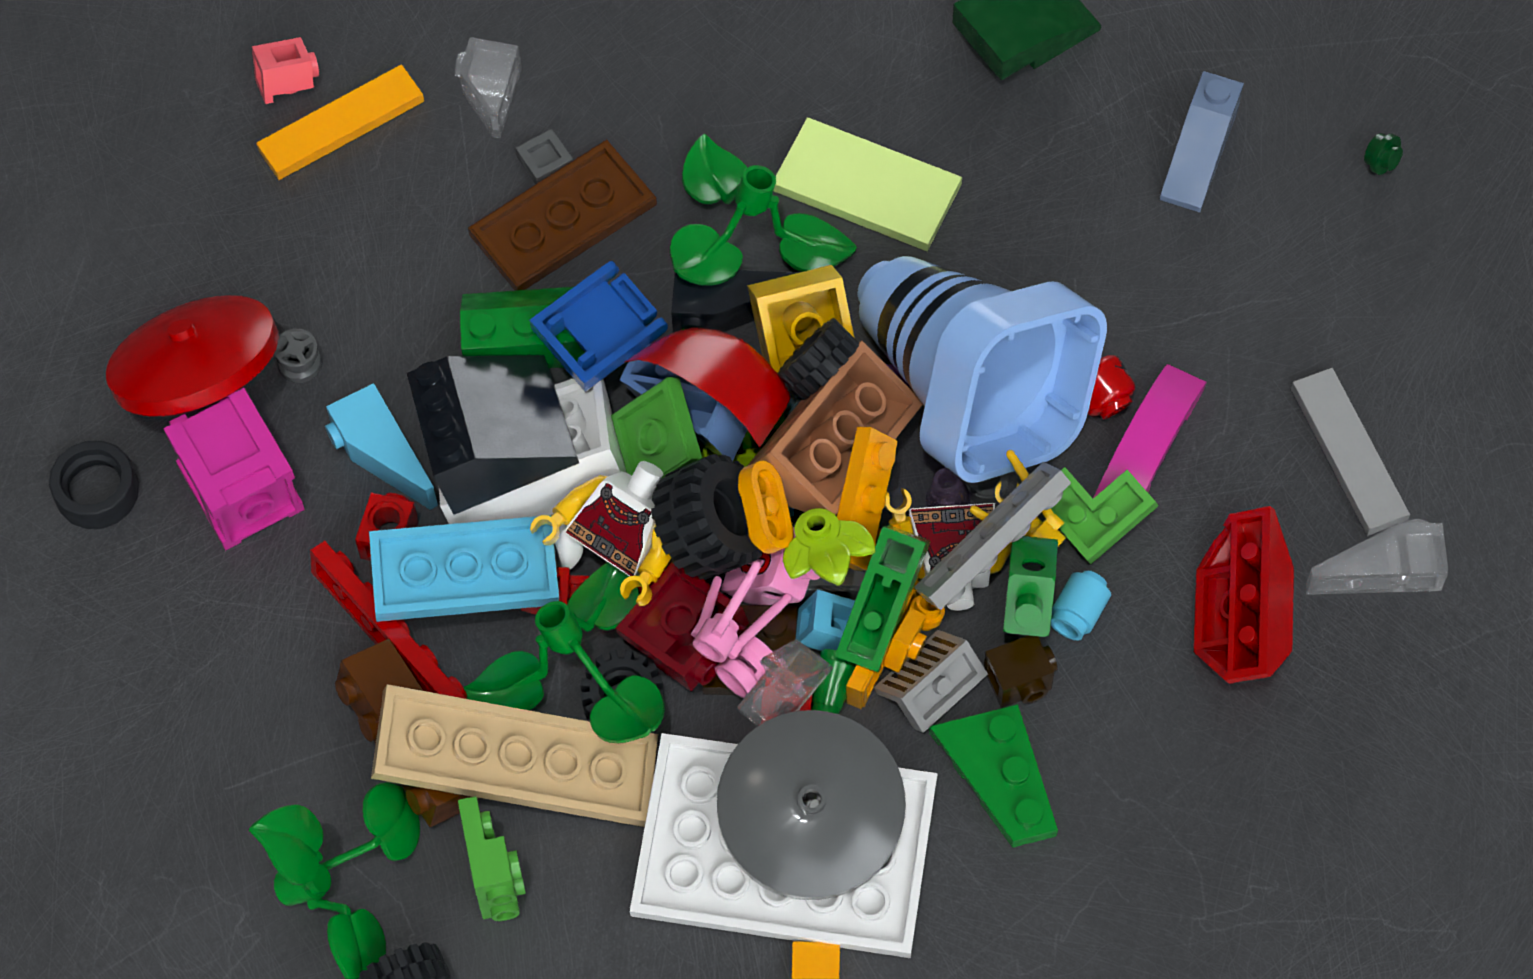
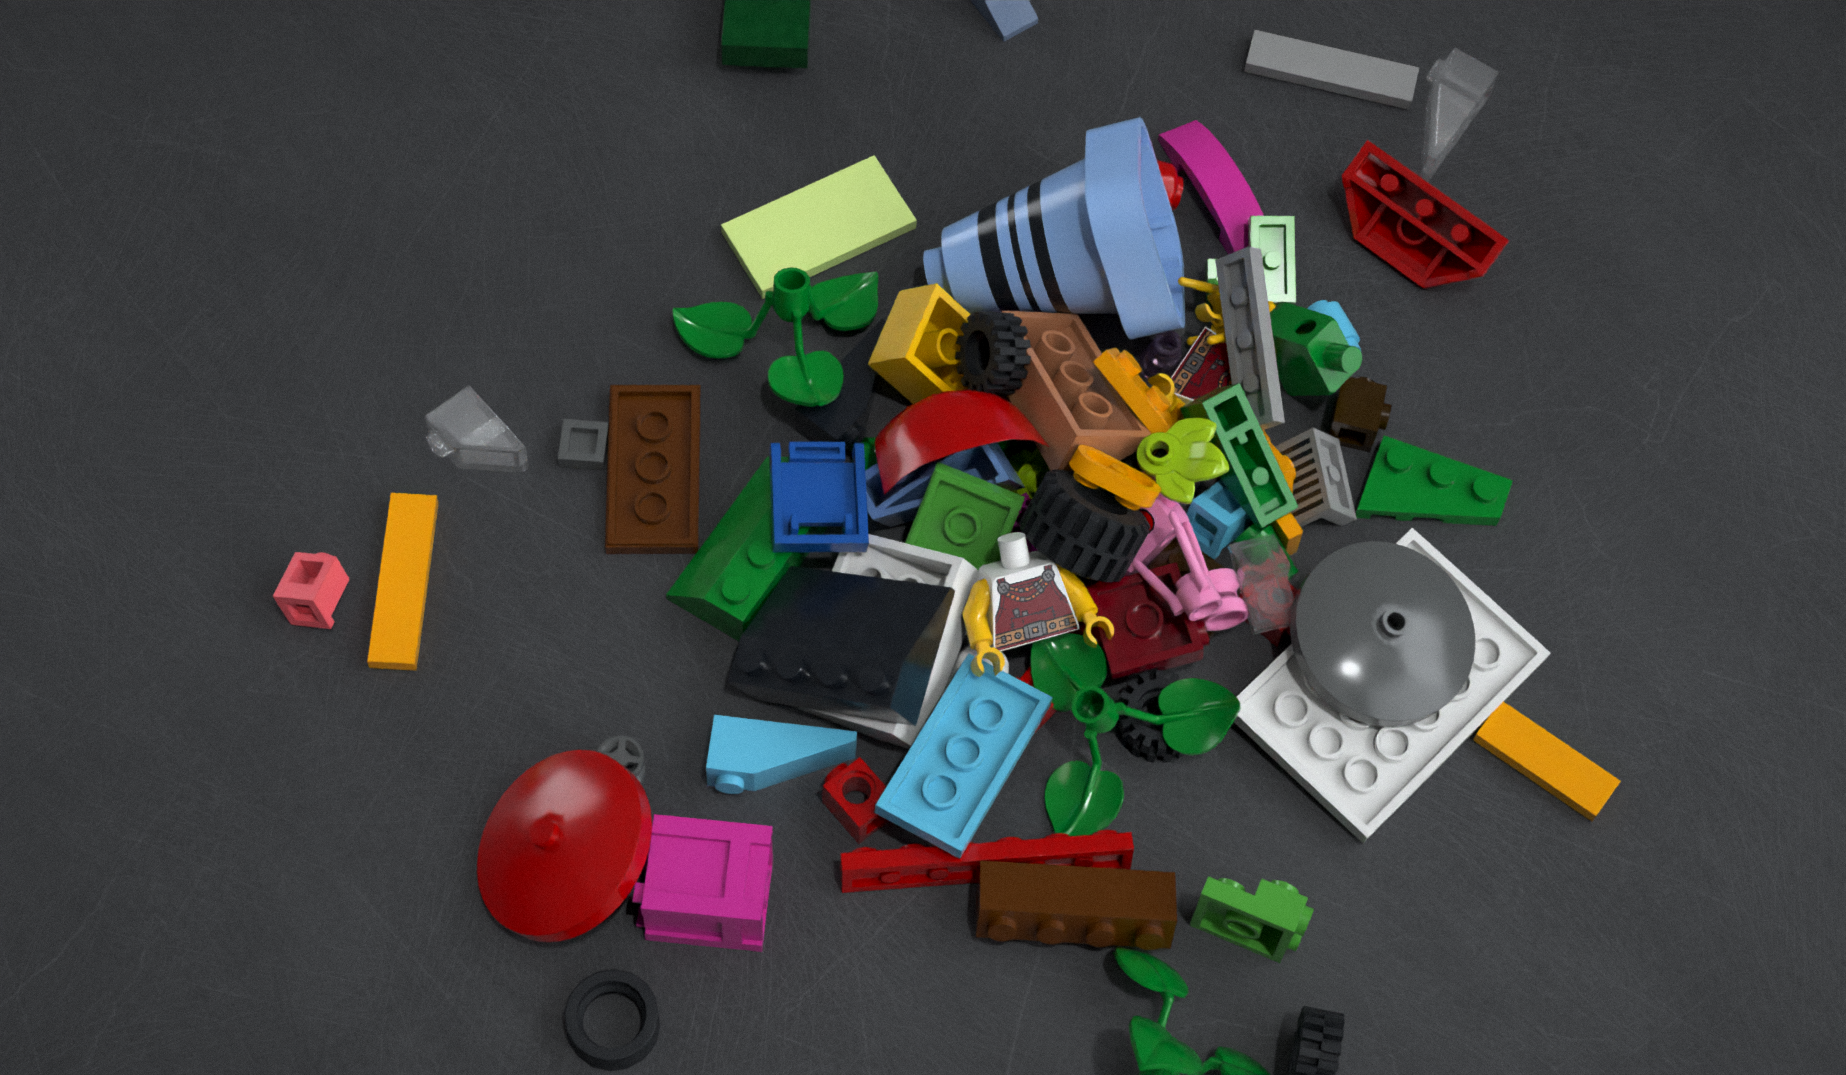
camera: 60 degrees left, 0 degrees up
tan plate [371,684,658,827] -> none

